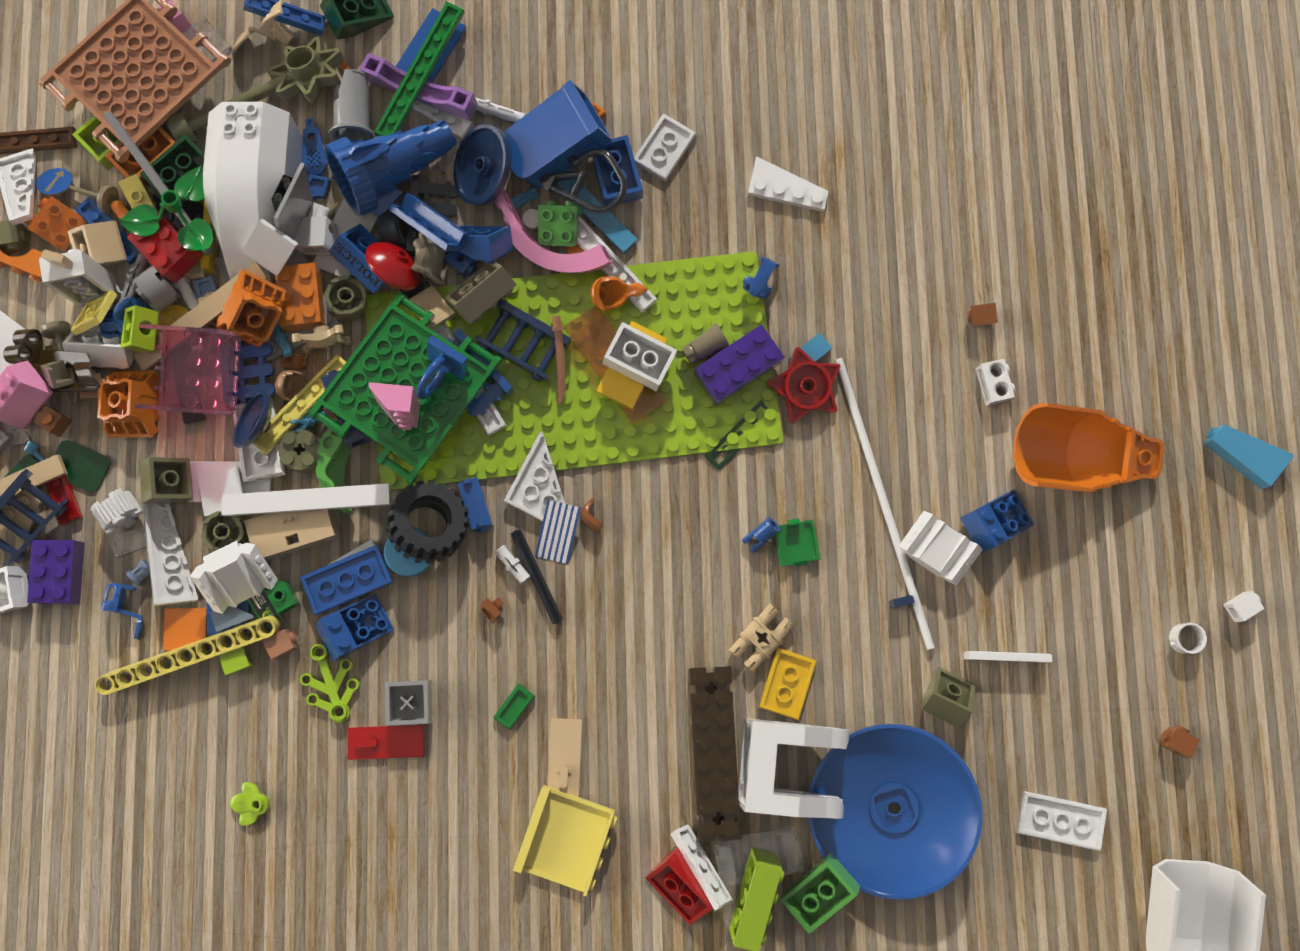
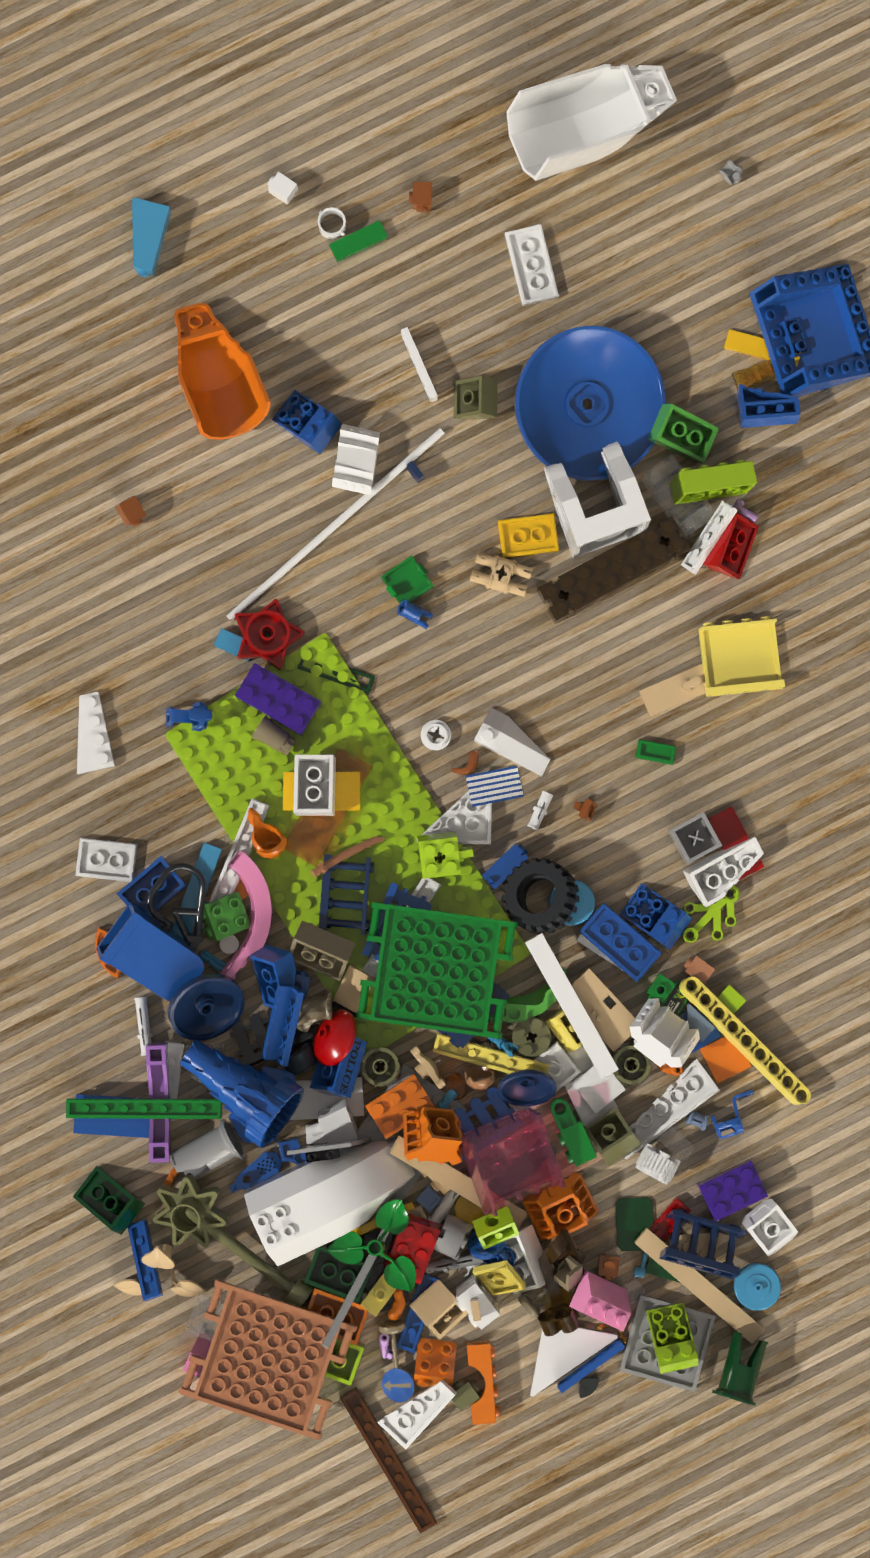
camera: 110 degrees left, 5 degrees up
lime plate [229,782,270,826] -> none
white tile [241,219,298,276] -> none
bright pink slope [369,382,421,430] -> none
blue tile [416,336,467,399] -> none
black axle [511,529,563,624] -> none
white brick [976,359,1015,406] -> none
none -> green tile [329,220,388,263]
none -> lavender arm [379,1334,393,1359]
none -> lime hinge [417,832,474,879]
none -> white gear [421,720,451,751]
none -> white wedge [474,707,550,777]
none -> light yellow brick [545,1009,582,1053]
none -> green brick [549,1097,597,1167]
none -> white wedge [683,836,764,907]
none -> lavender arm [732,499,758,523]

